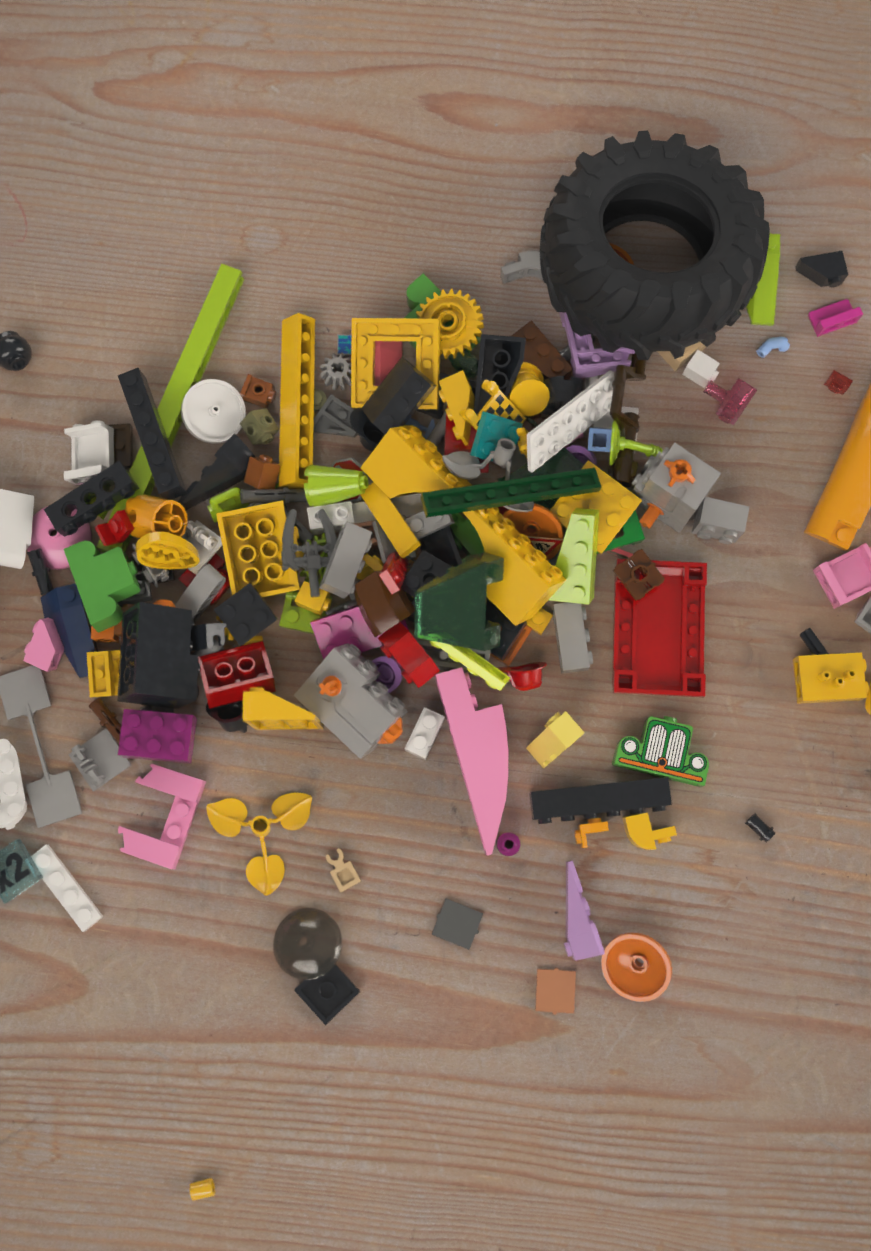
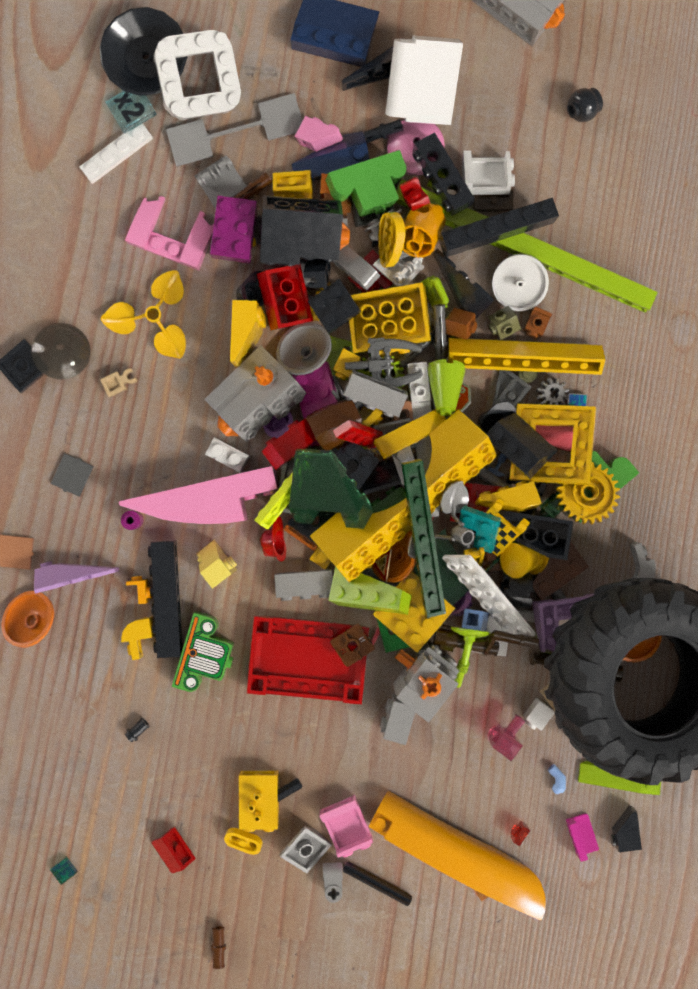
camera: 90 degrees right, 10 degrees up
none -> light grey dish [276,322,332,375]

